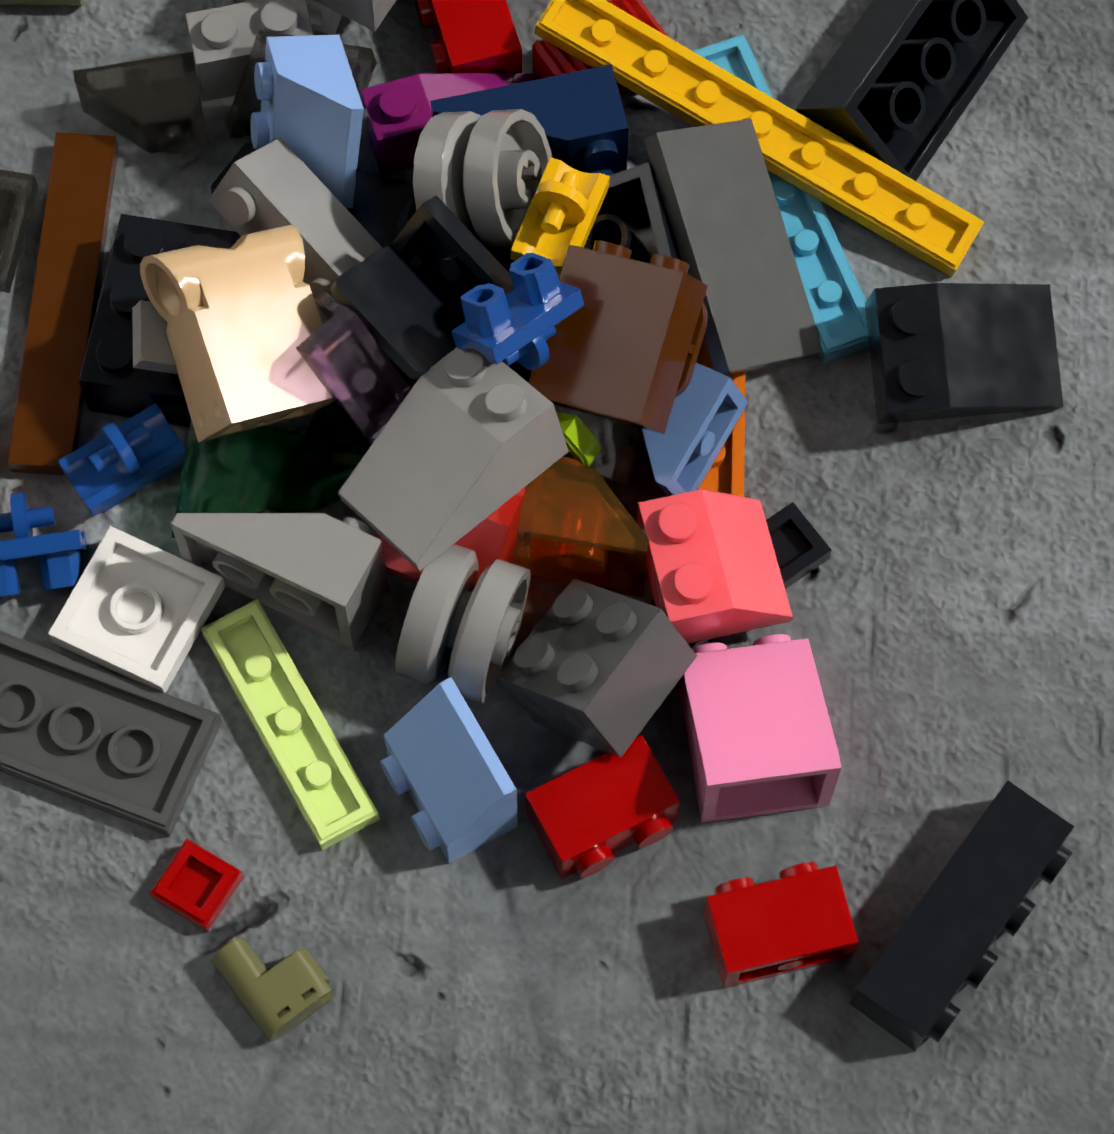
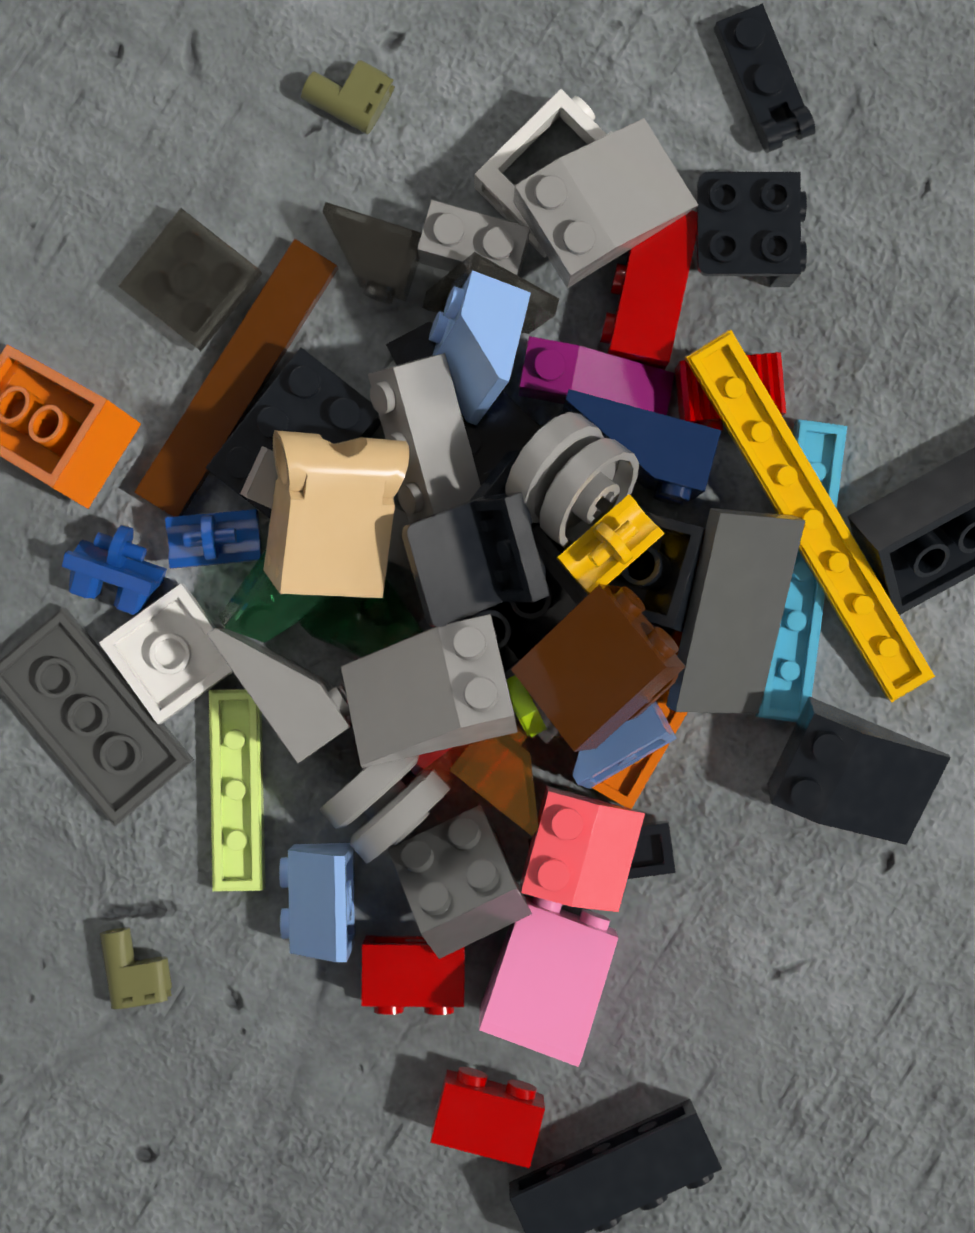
camera: 30 degrees right, 20 degrees up
red tile [150,838,244,932] -> none
clear purple panel [296,291,411,445] -> none
blue hips [451,253,585,371] -> none

